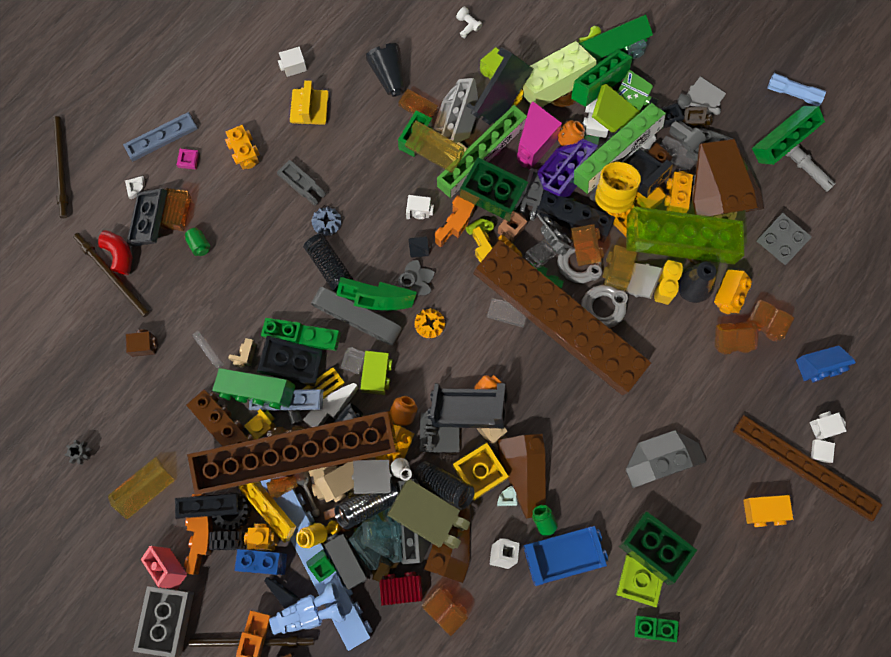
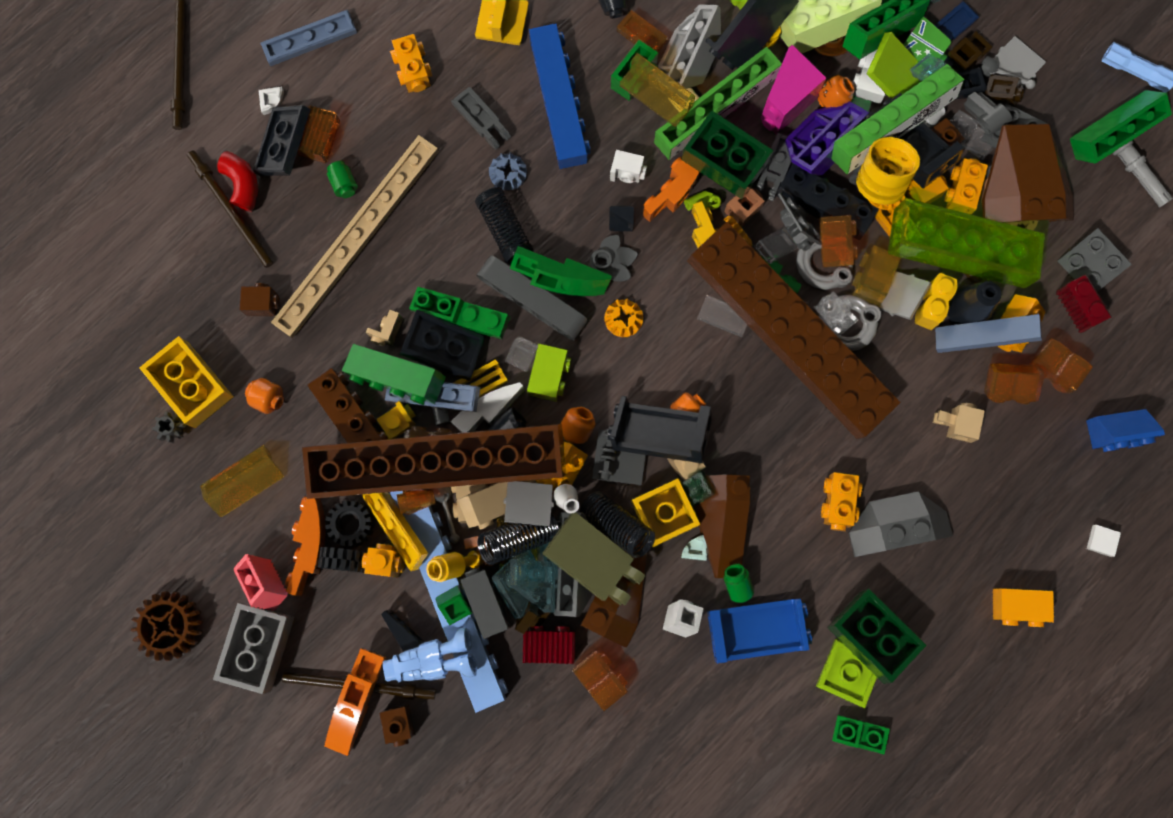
camera: 10 degrees right, 5 degrees up
black tile [175,493,239,519] -> none
dark pink tile [177,148,199,170] -> none
clear tile [192,331,224,369] -> none
blue window [235,549,287,575] -> none
reddish brown tile [732,415,883,522] -> none
white brick [810,411,846,440] -> none
none -> reddish brown gear [131,591,203,661]
none -> yellow brick [139,336,234,428]
none -> orange head [245,378,284,414]
none -> tan plate [271,135,439,339]
none -> blue brick [529,24,591,169]
none -> clear green tile [681,471,715,507]
none -> clear brick [814,292,858,336]
none -> light orange brick [821,472,862,531]
none -> clear light blue plate [910,54,945,81]
none -> tan brick [933,403,985,443]
none -> dark blue tile [934,1,979,43]
none -> sand blue tile [935,314,1042,353]
none -> dark brown slope [948,31,993,70]
none -> dark red brick [1056,275,1112,333]

